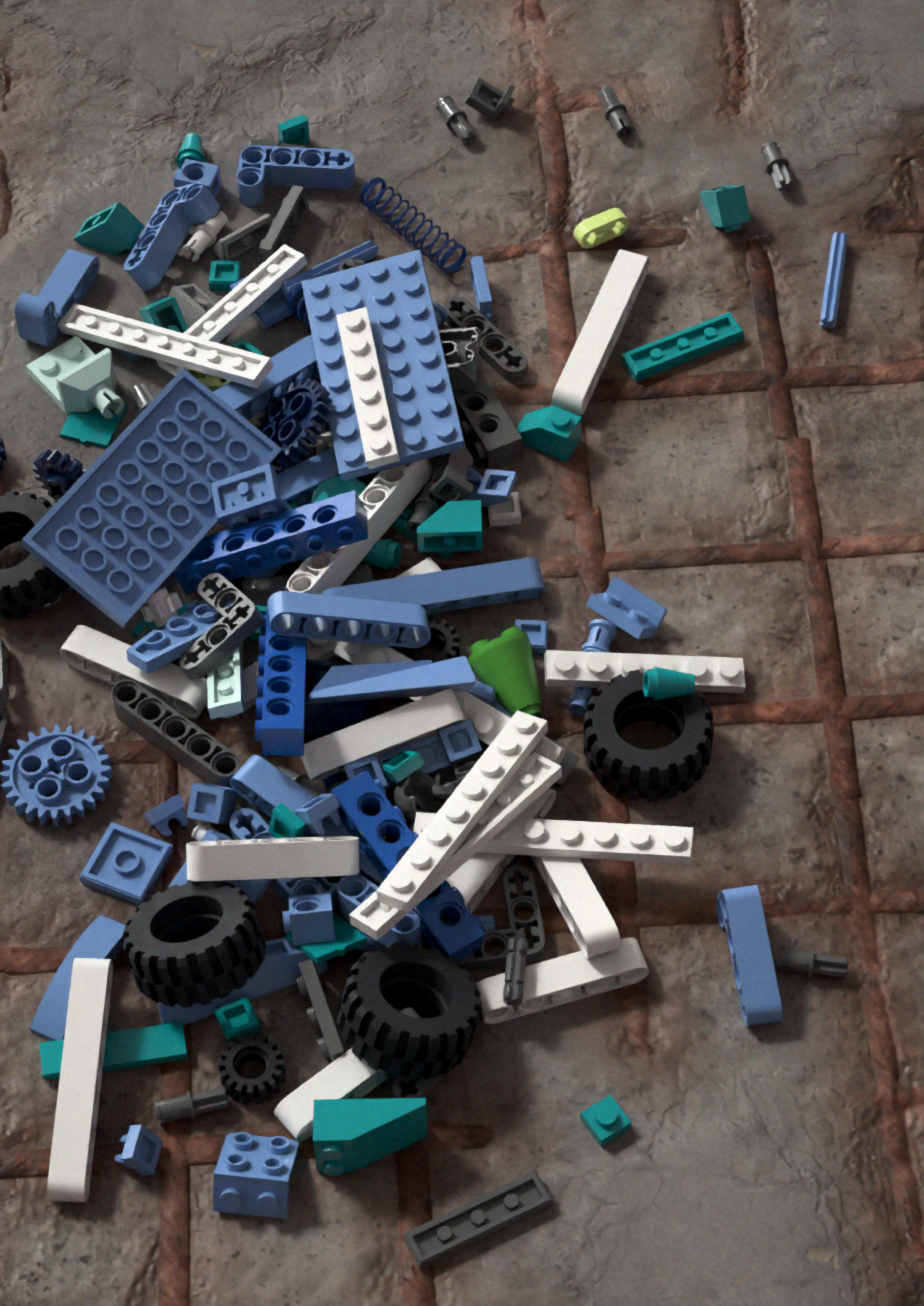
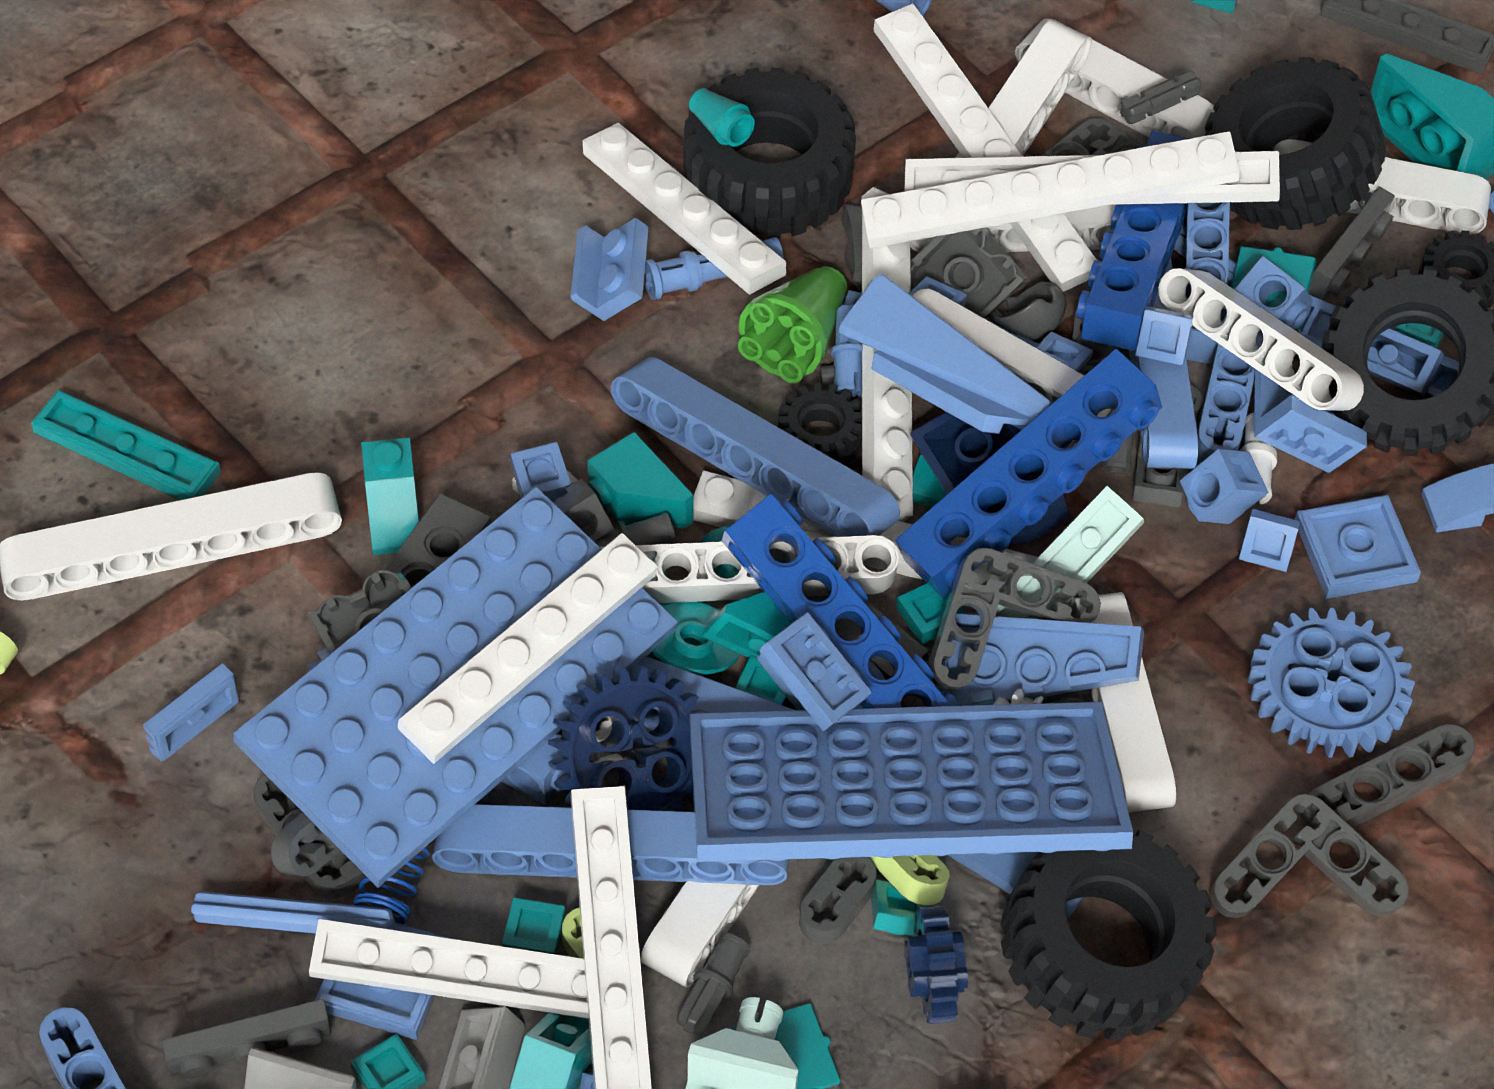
camera: 130 degrees left, 0 degrees up
dark grey beam [111,679,241,788] -> none
medium blue beam [267,591,431,648] -> none
teal tile [268,803,306,838] -> none
blue piece [360,177,467,273] -> none
teal tile [381,748,425,783] -> none
dark grey beam [443,296,528,382] -> none
medium blue tile [515,619,548,654] -> none

